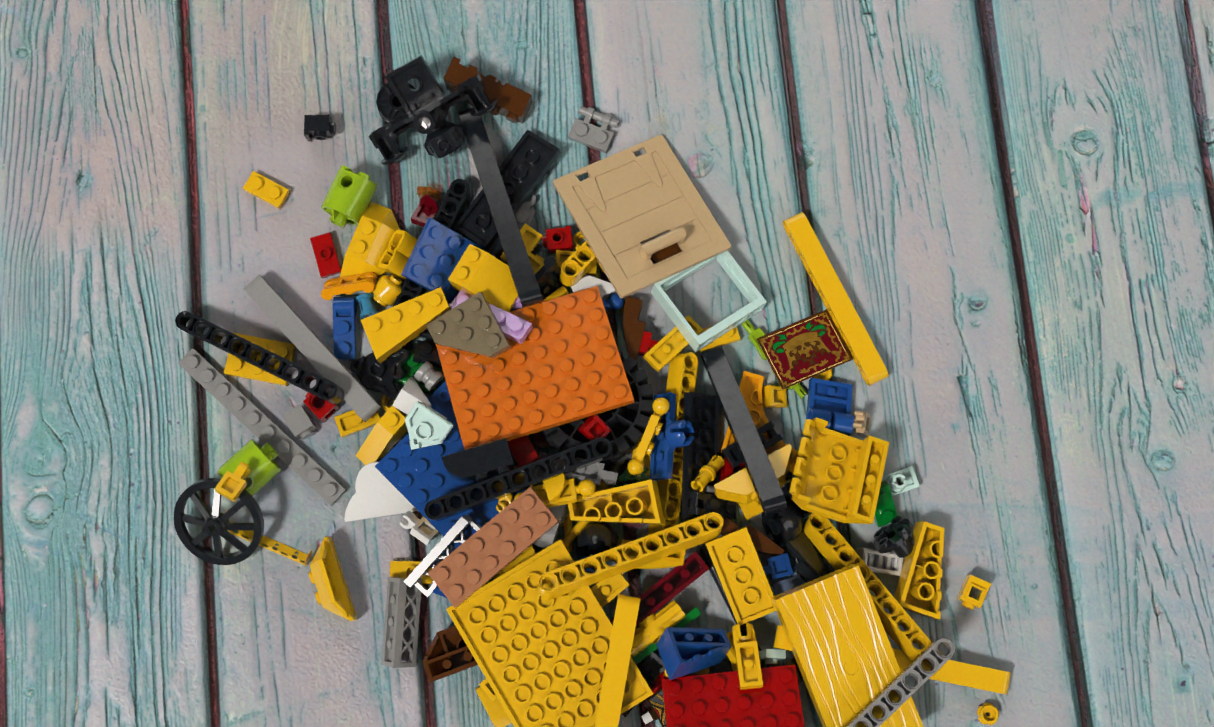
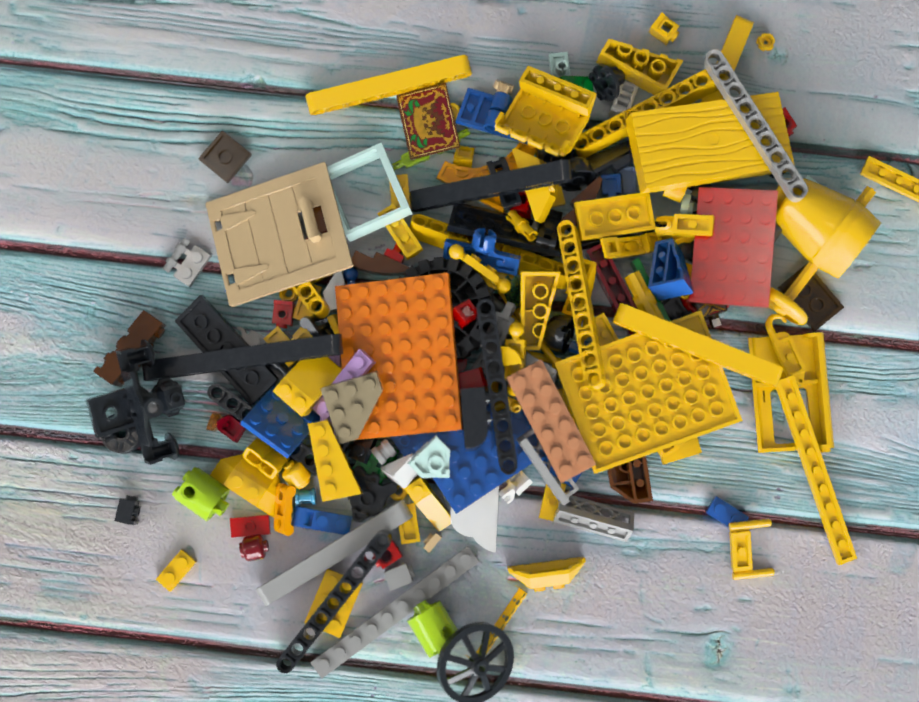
camera: 80 degrees left, 5 degrees up
yellow plate [214,462,251,502] -> none
none -> dark brown plate [198,130,252,183]
none -> dark red head [239,534,269,562]
none -> tan plate [423,532,442,553]
none -> yellow slope [600,232,658,259]

